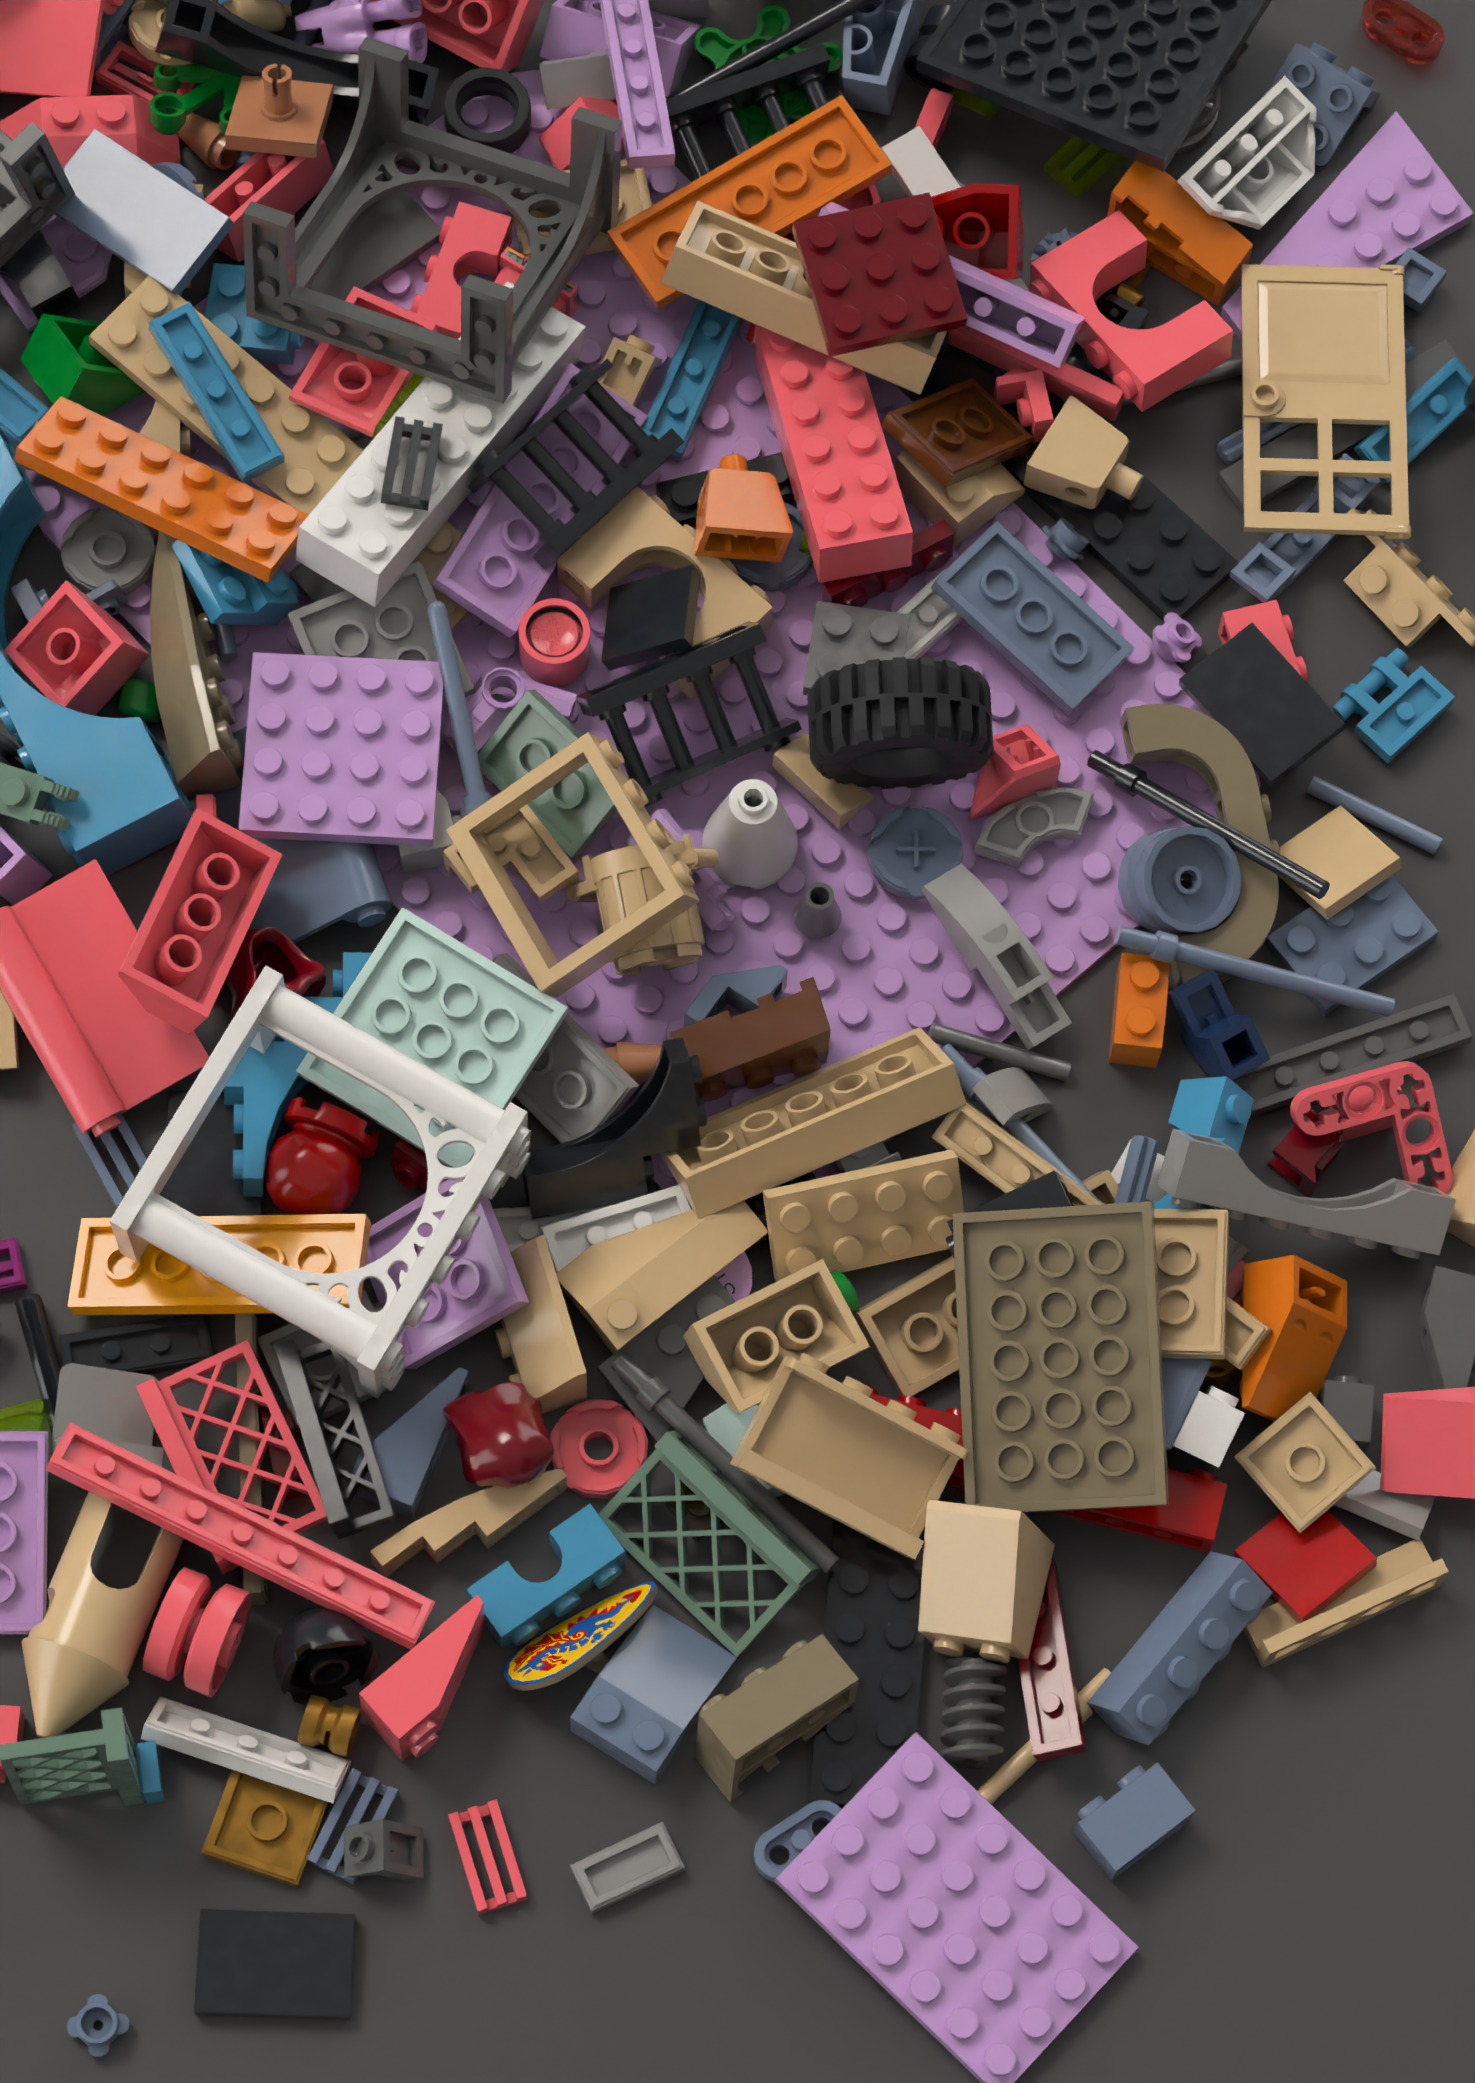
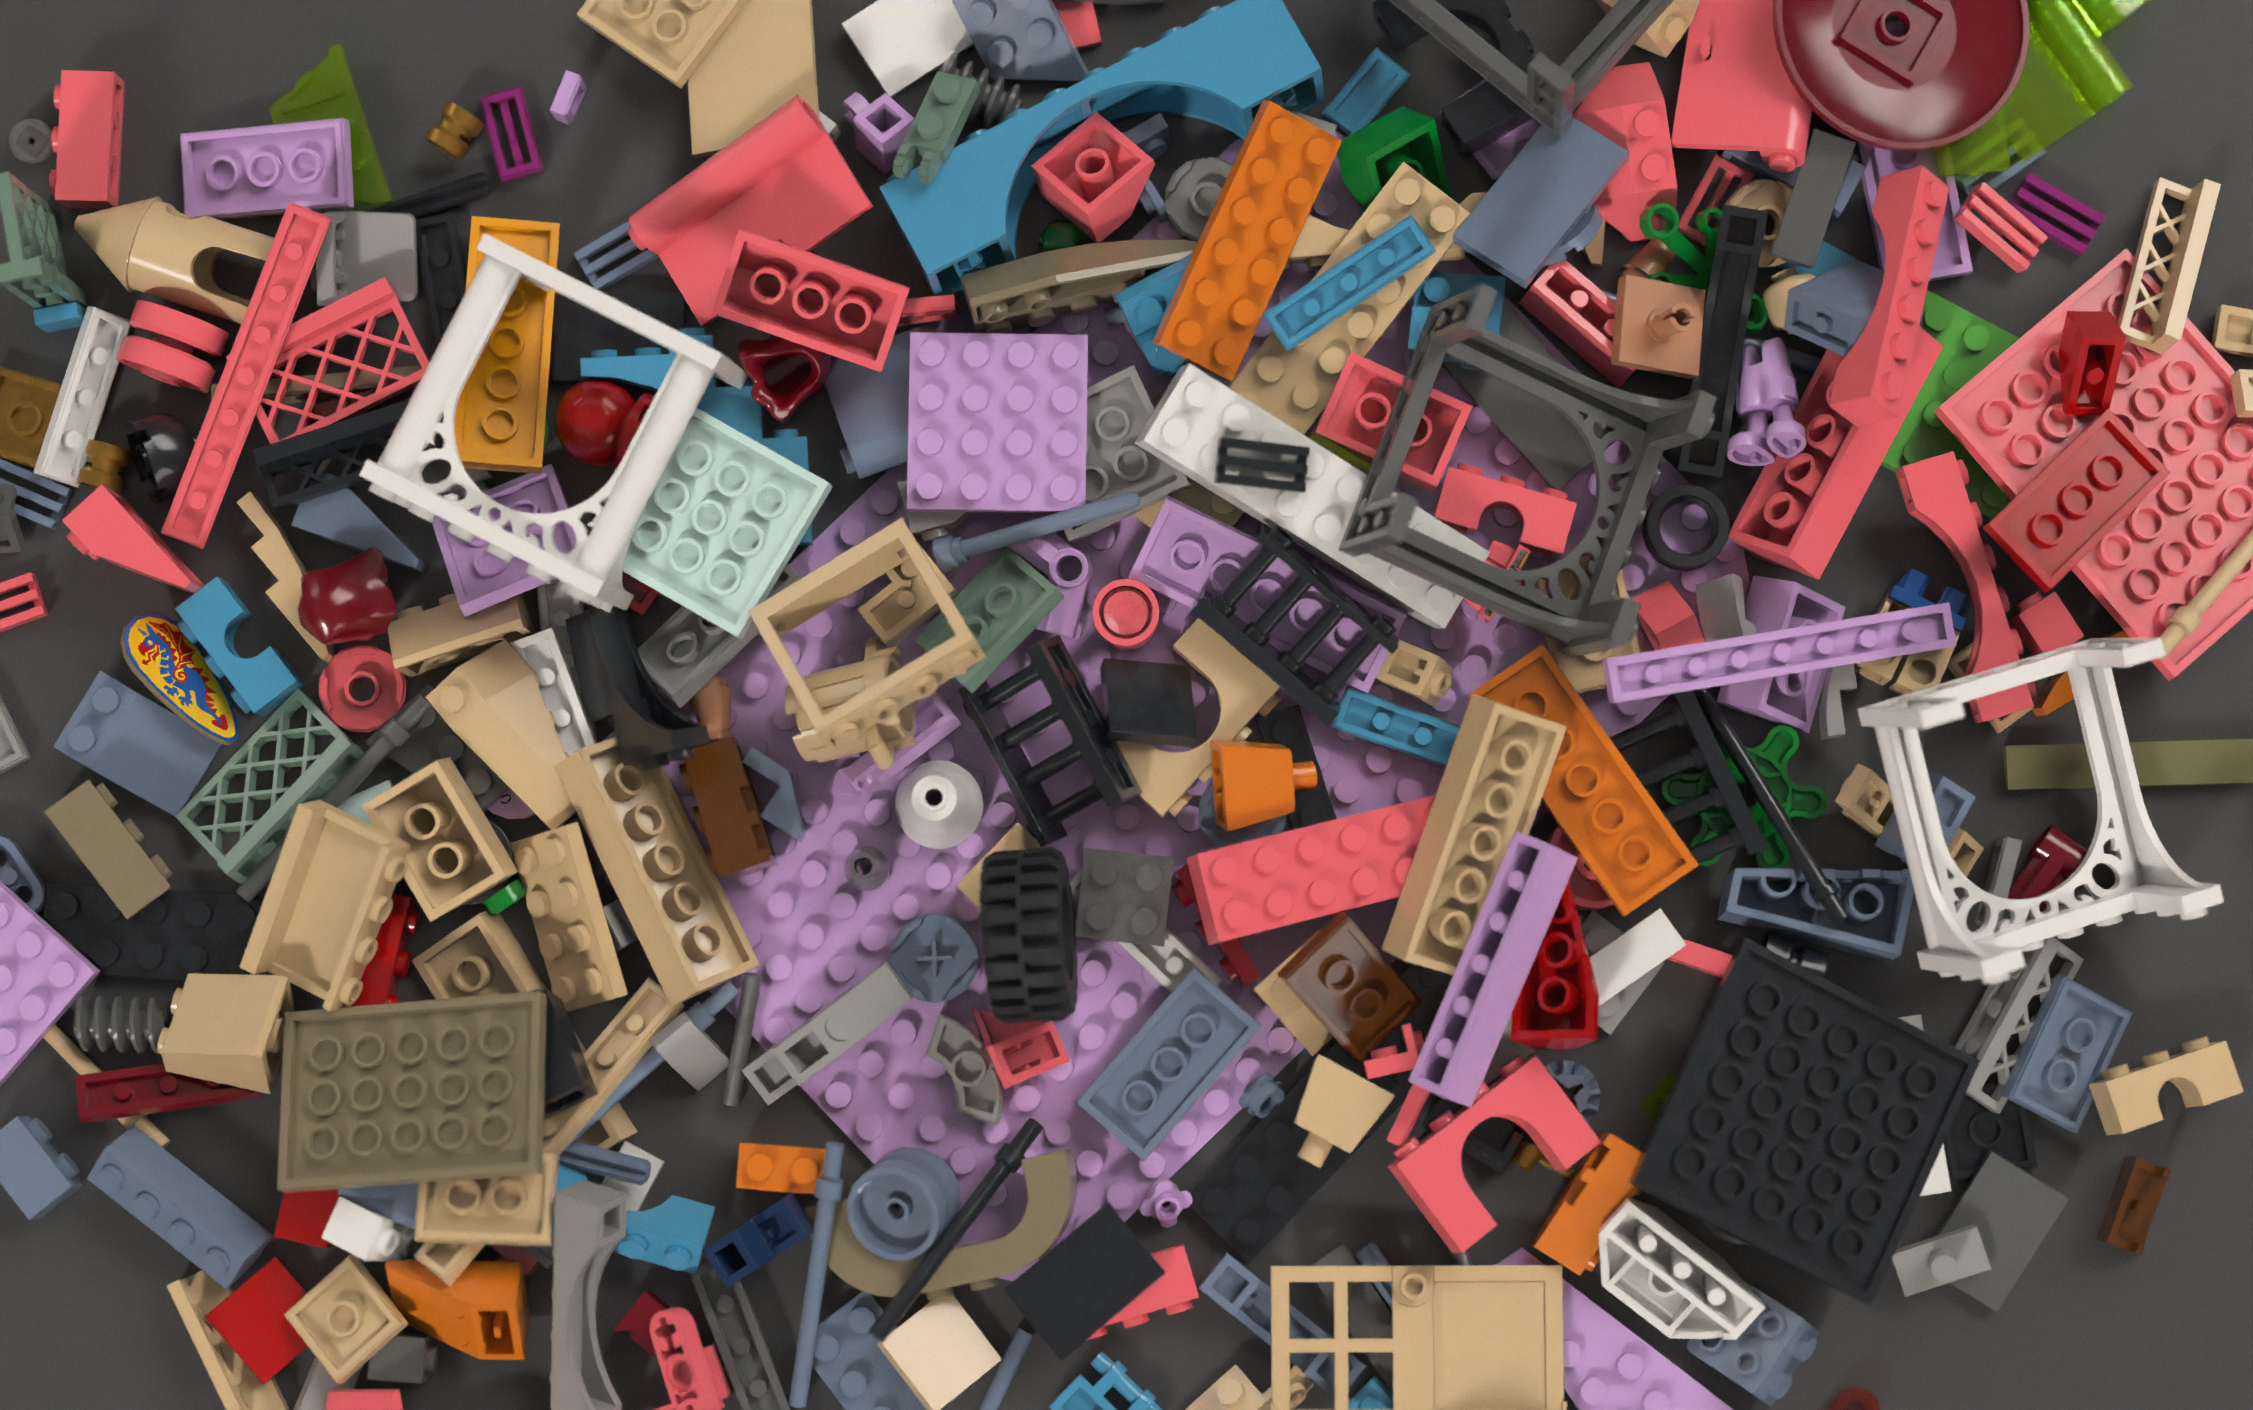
camera: 95 degrees right, 15 degrees up
dark red plate [792,192,968,357] -> none

